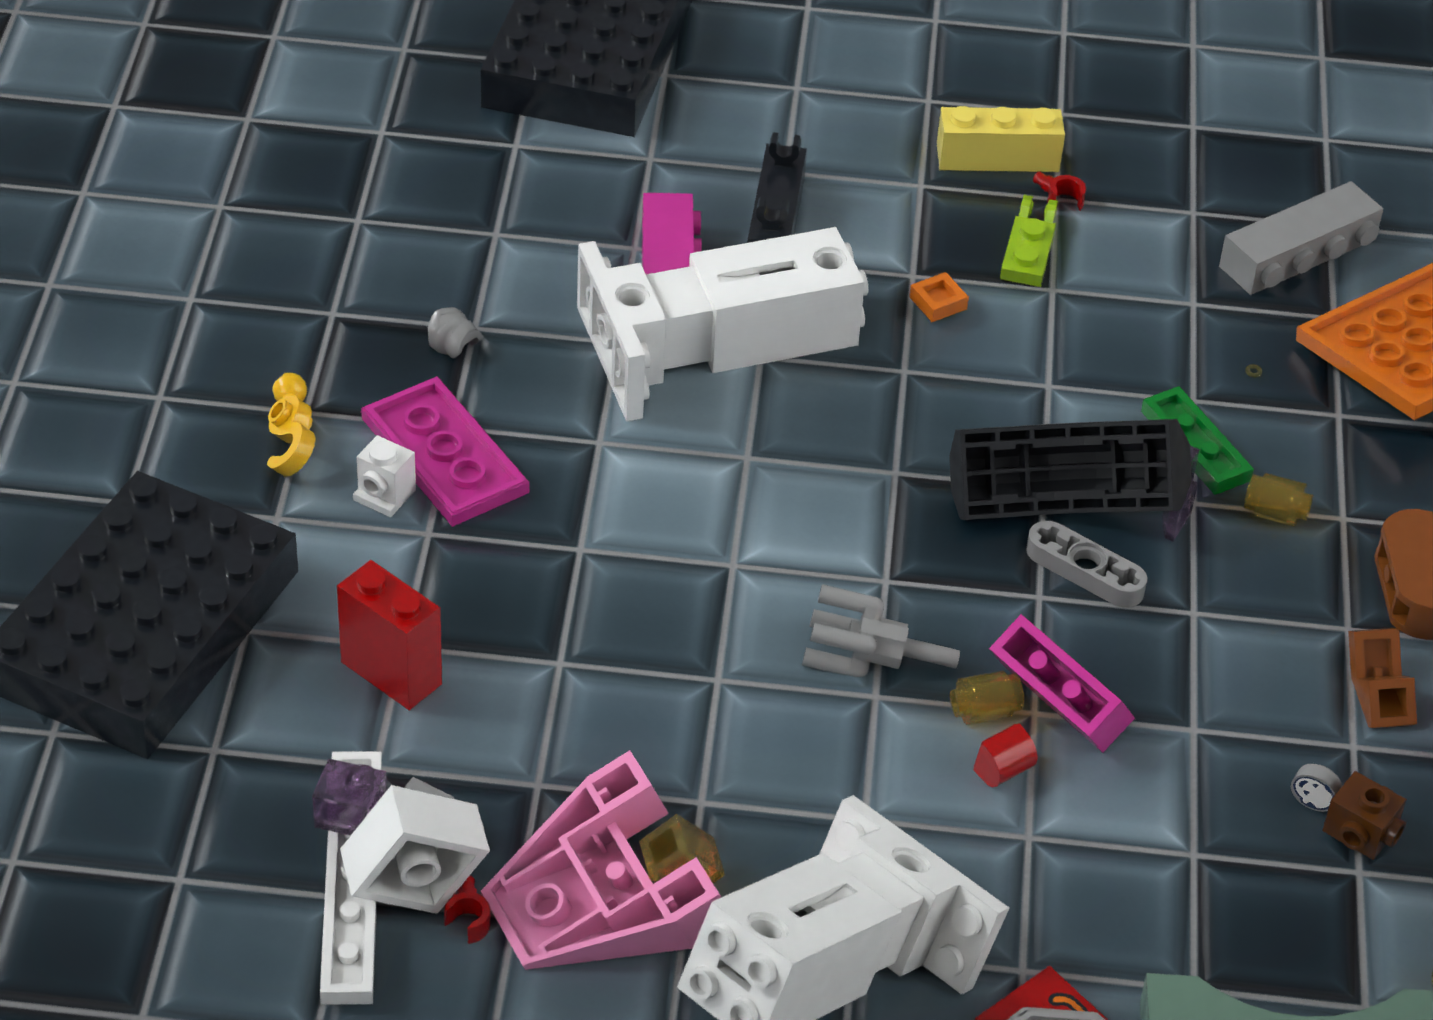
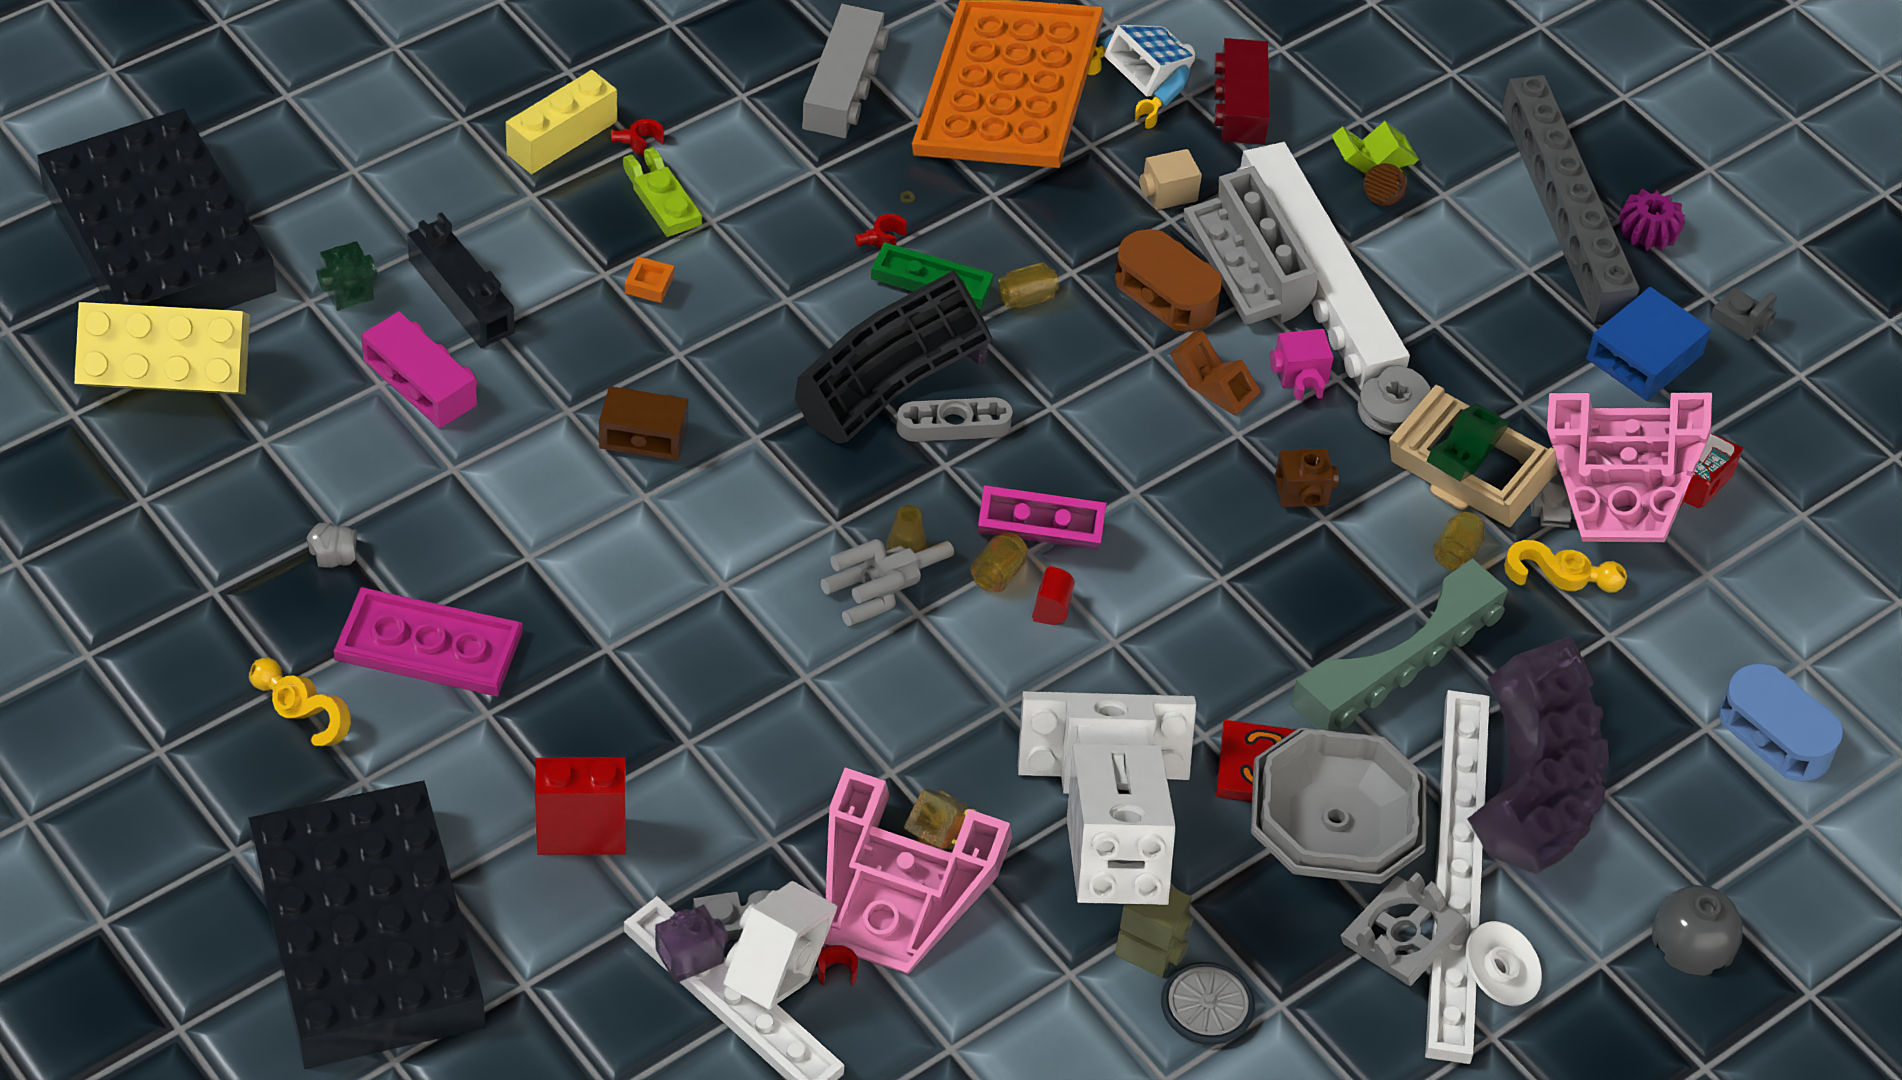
camera: 45 degrees left, 5 degrees up
white brick [353,435,416,517] -> none
white brick [577,227,868,422] -> none
tile [1291,764,1342,812] -> none
none -> light yellow brick [74,302,250,395]
none -> clear green brick [316,241,377,311]
none -> reddish brown brick [599,386,688,461]
none -> red piece [854,214,907,249]
none -> clear yellow cone [886,505,927,553]

